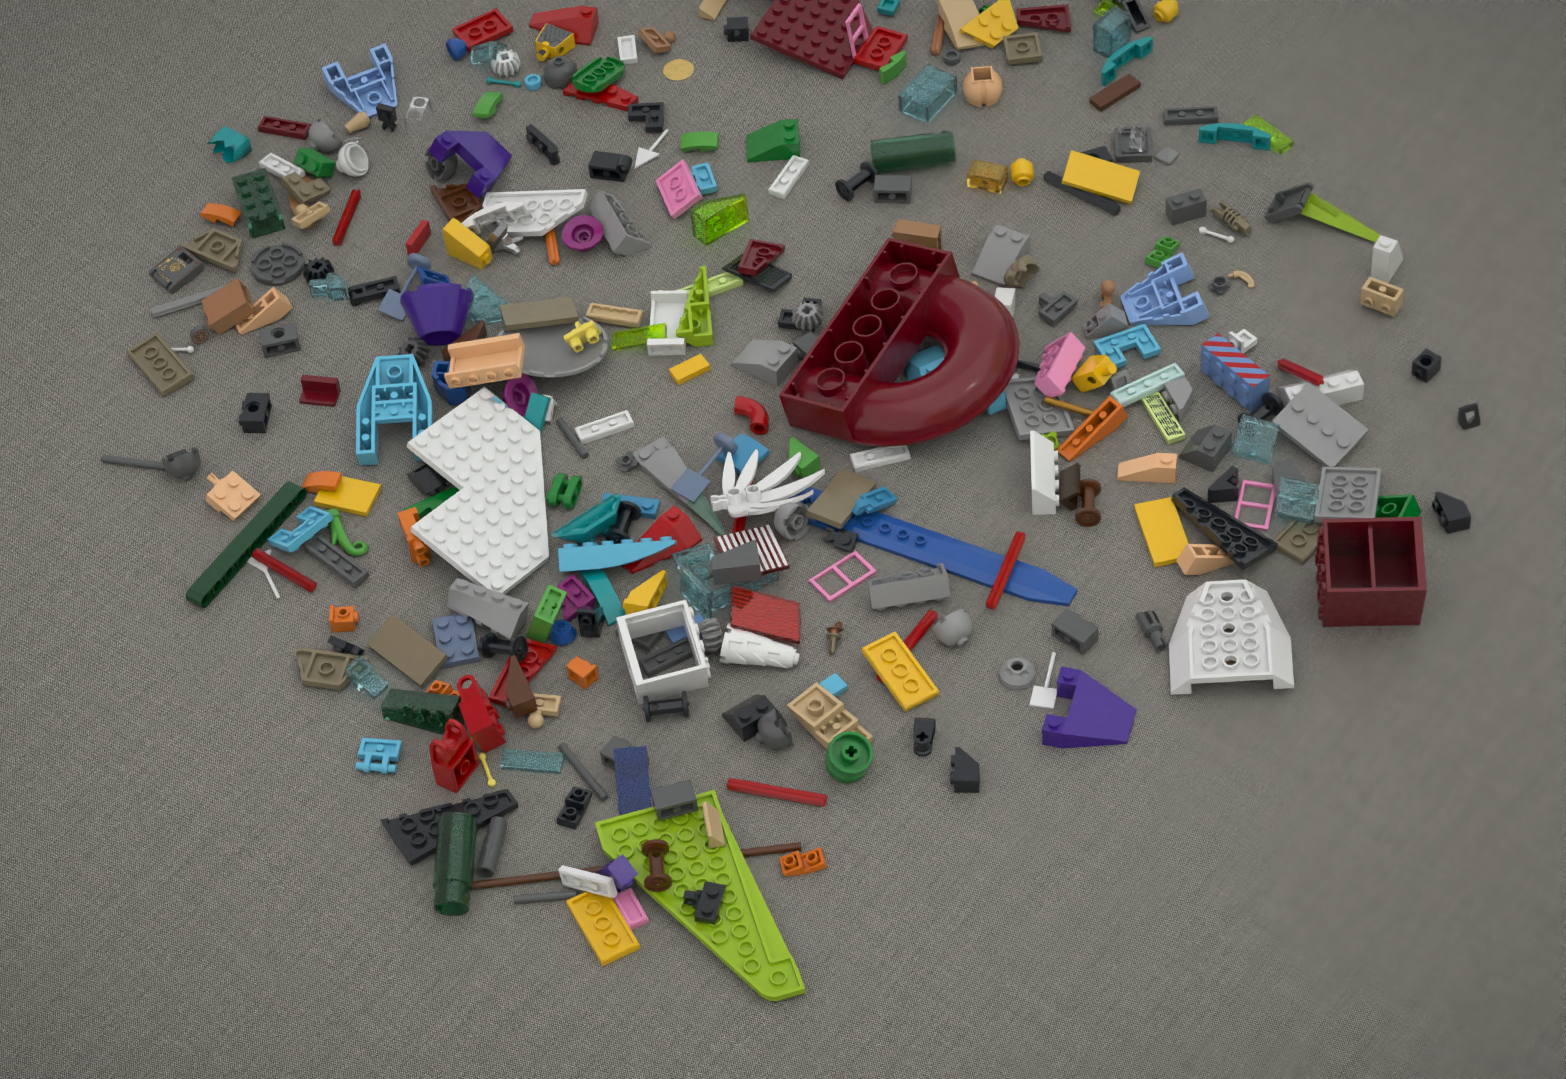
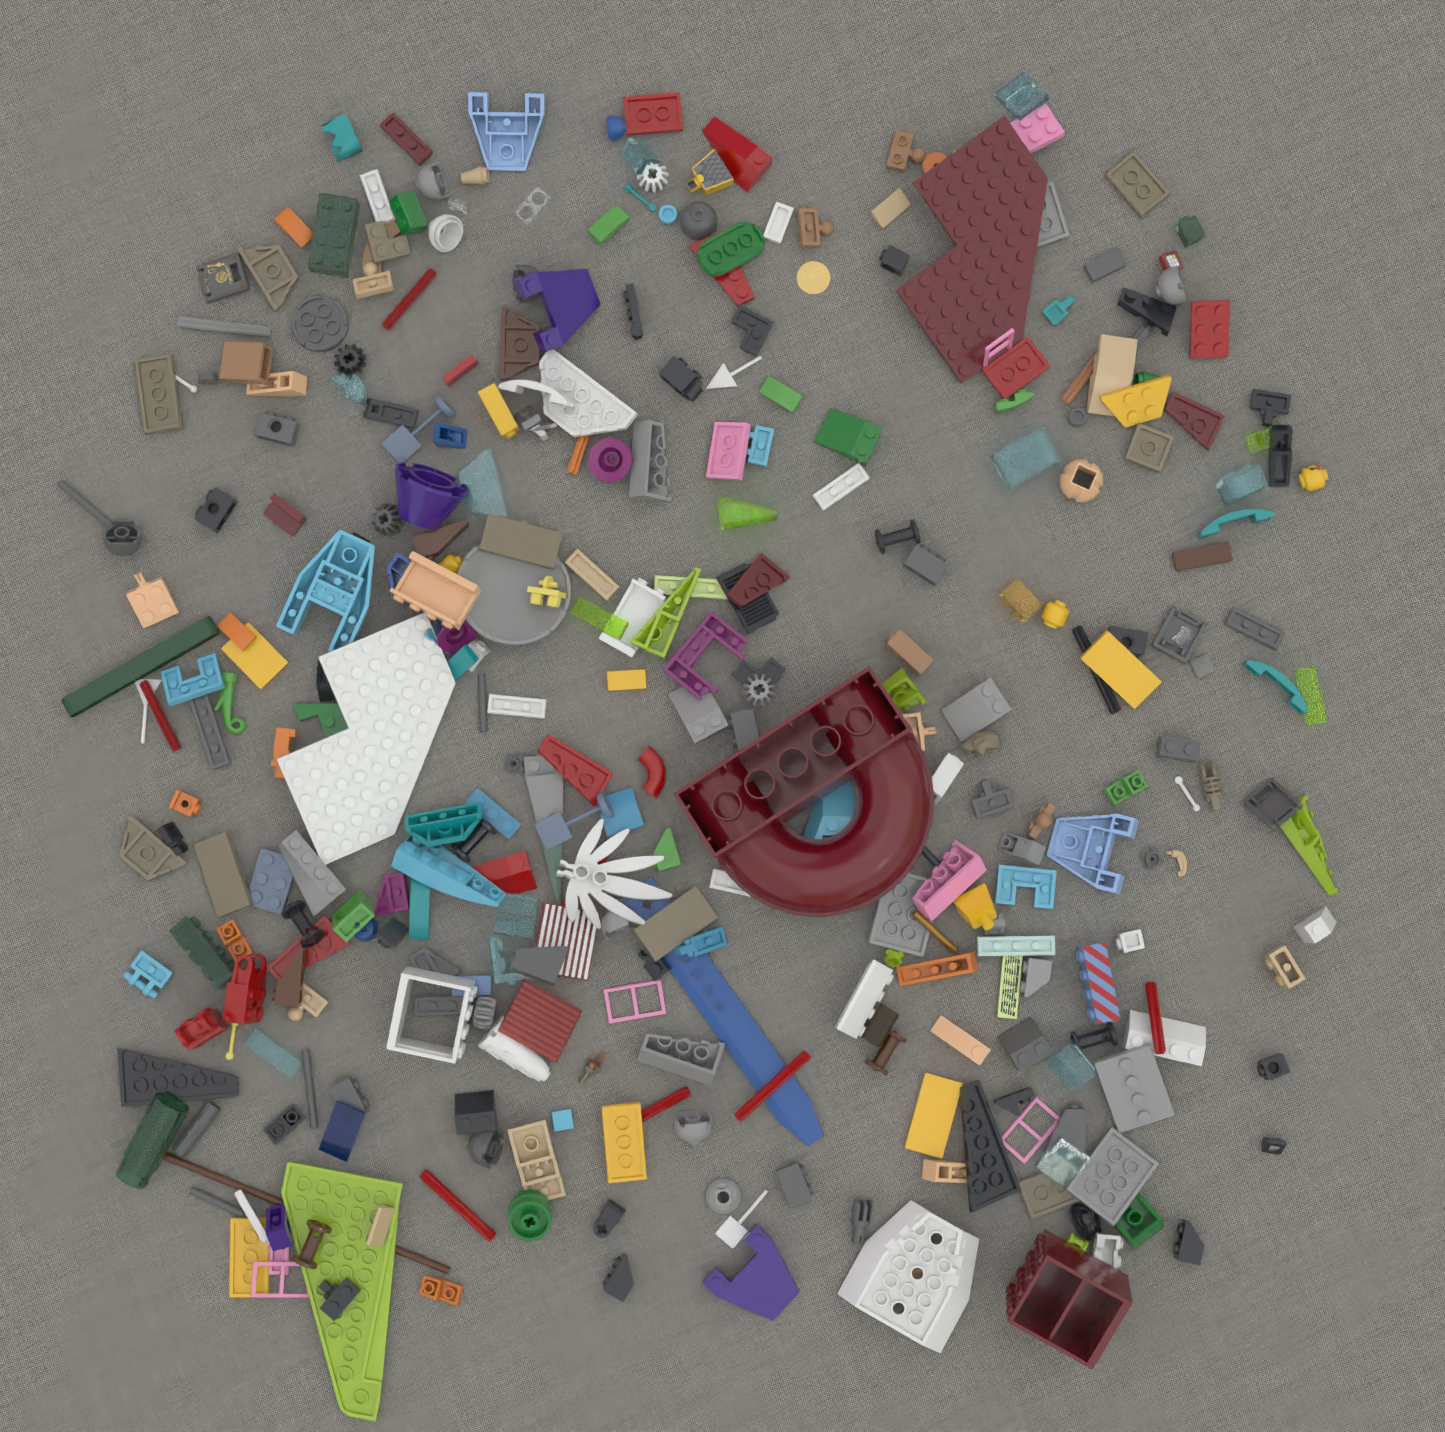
camera: 20 degrees right, 35 degrees up
clear light blue brick [346,655,389,700] -> none
black plate [376,103,397,132] -> none
green brick [546,473,583,509] -> none
orange brick [566,656,599,690] -> none
yellow slope [623,570,667,615] -> none
black hose [643,691,690,722] -> none
dark grey brick [650,779,698,821] -> none
clear green piece [870,130,956,174] -> none
none -> bright pink window [250,1261,309,1298]
none -> red wing [537,734,613,806]
none -> magenta wedge [663,611,748,700]

